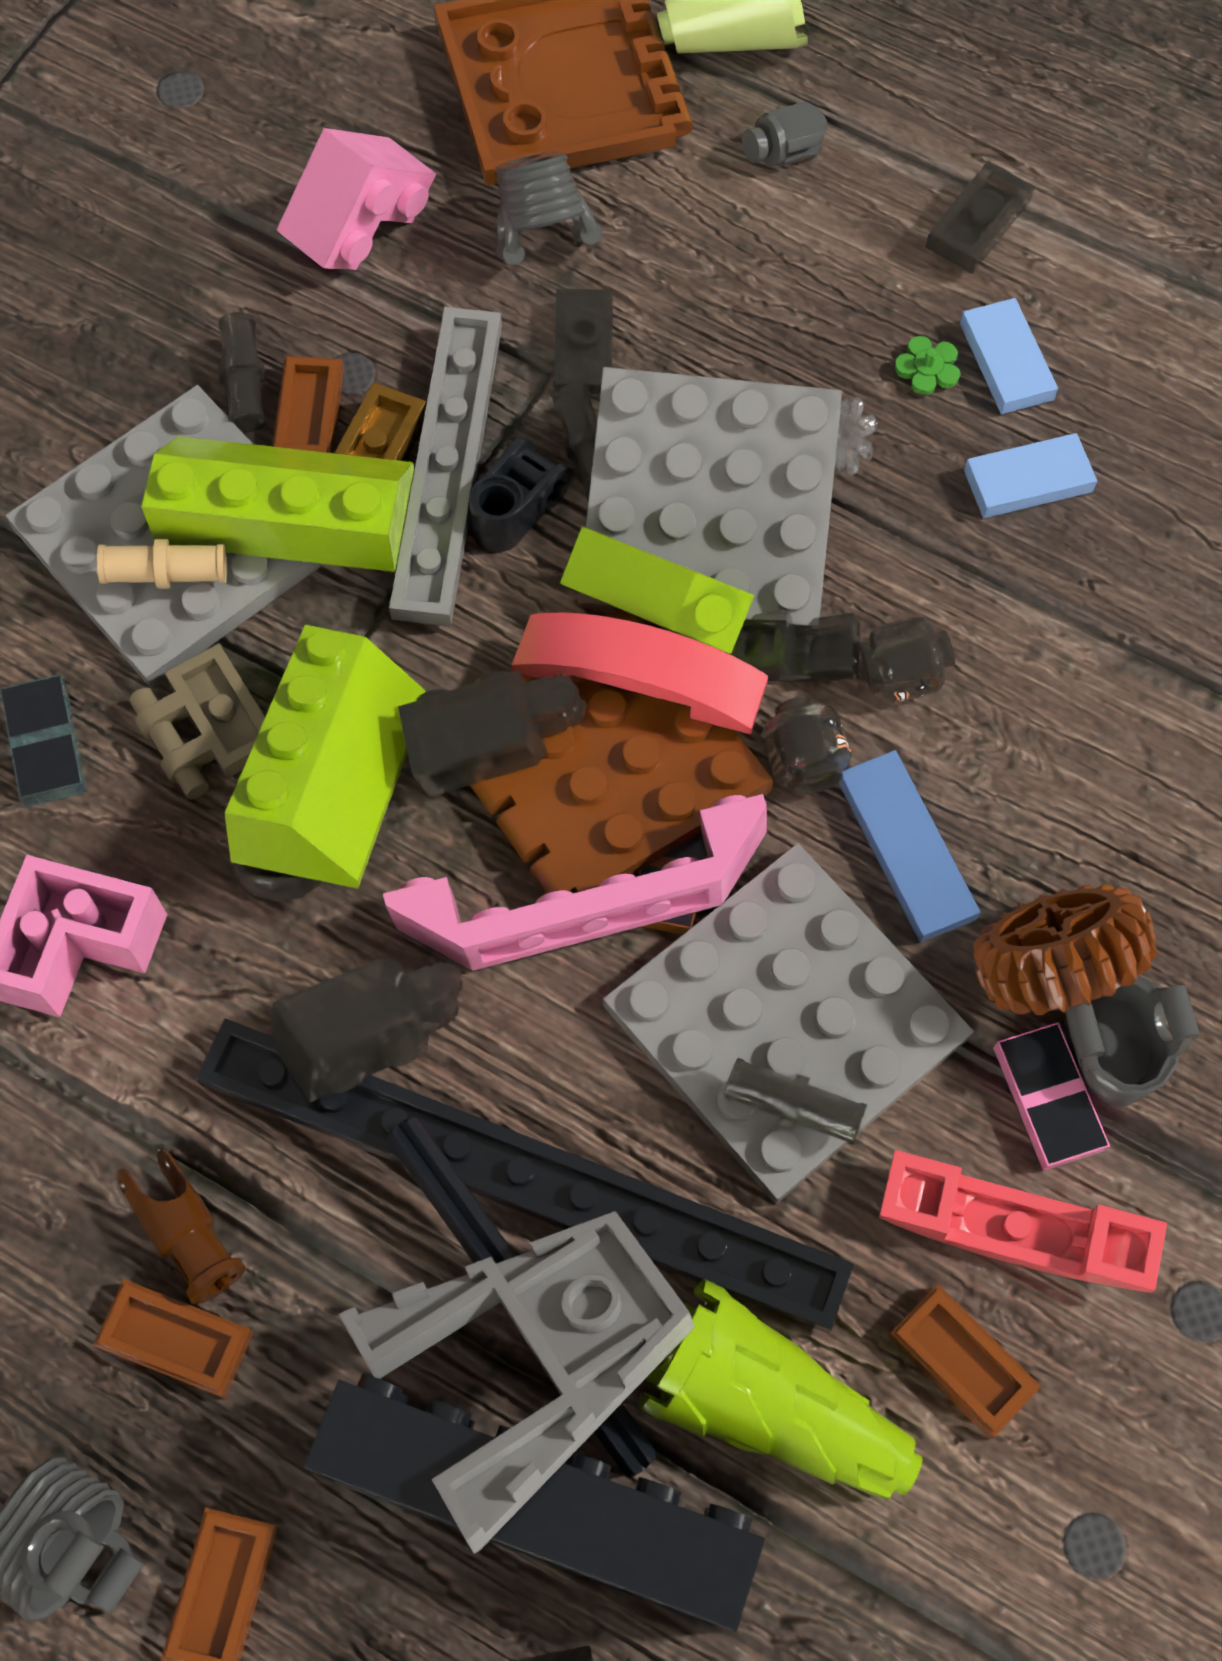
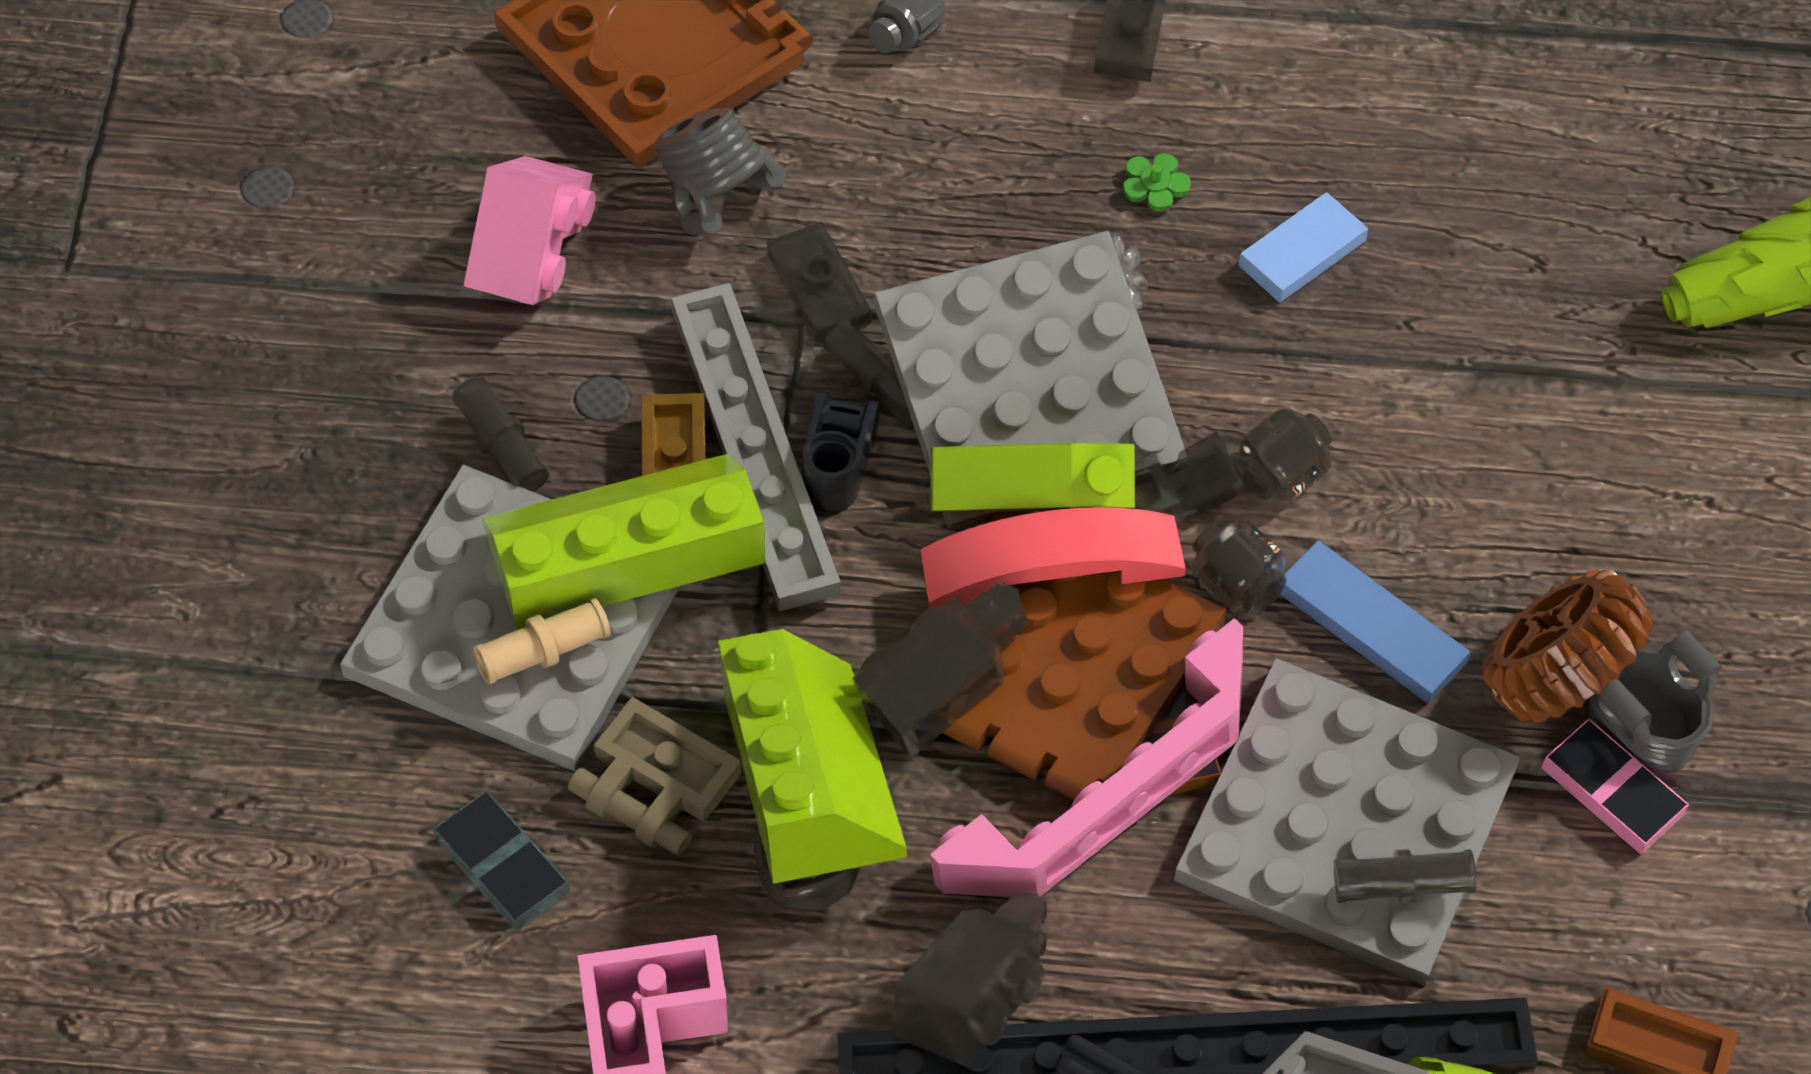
camera: 25 degrees left, 10 degrees down
dark orange tile [272,356,344,453] -> none
coral slope [879,1150,1167,1293] -> none
light blue tile [959,298,1058,414] -> none

